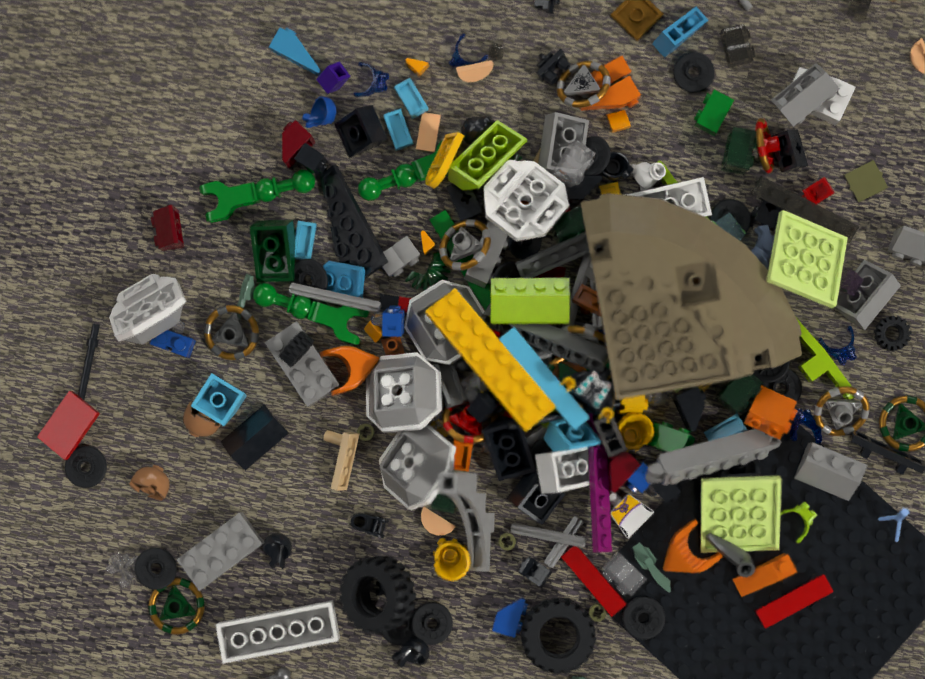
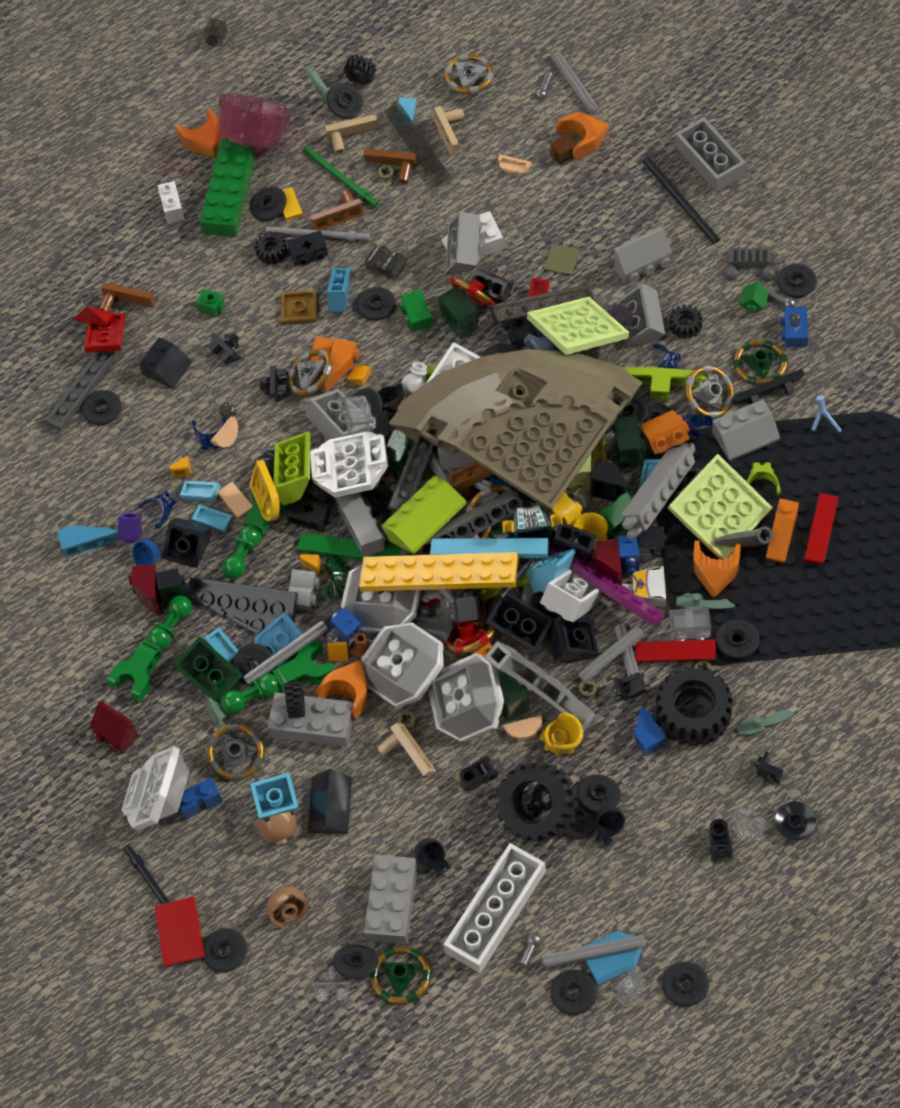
camera: 45 degrees left, 25 degrees down
light grey piece [439,219,491,270] -> none

